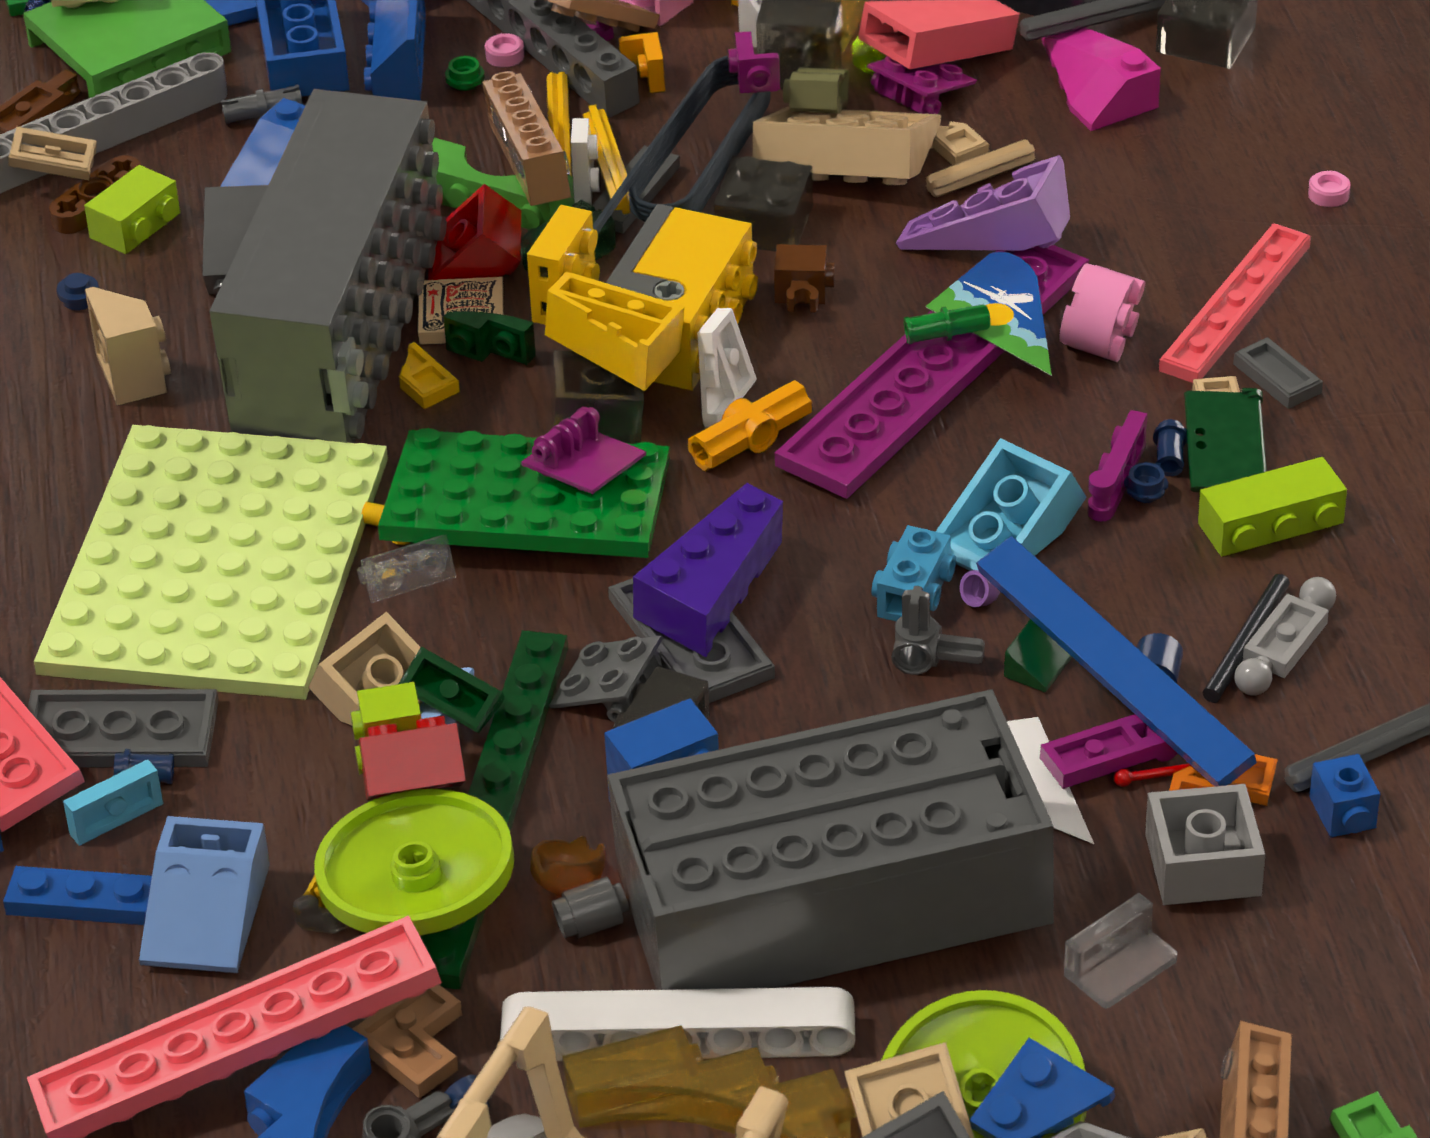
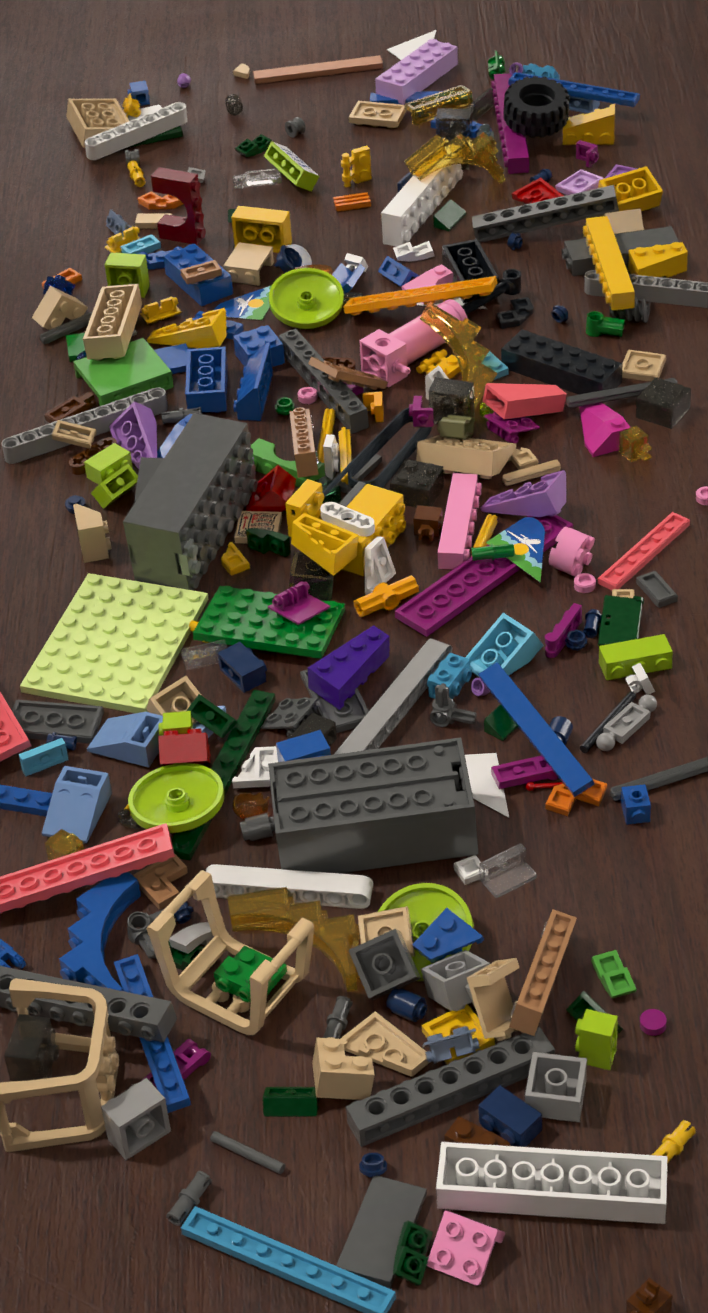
camera: 10 degrees right, 0 degrees up
light grey brick [1145,784,1265,905] -> none
none -> clear yellow brick [45,829,84,860]
none -> medium blue slope [87,712,163,767]
none -> lime brick [91,464,138,509]
none -> medium lavender wedge [109,402,157,469]
none -> dark blue brick [218,642,267,693]
none -> white wing [232,746,278,788]
none -> white beam [320,502,375,537]
none -> light grey beam [334,639,452,755]
none -> bright pink brick [438,473,482,570]
none -> white tile [454,855,487,885]
none -> yellow axle [471,514,498,556]
none -> bright pink tile [574,573,596,593]
none -> clear yellow brick [619,425,652,462]
none -> white tile [626,663,655,695]

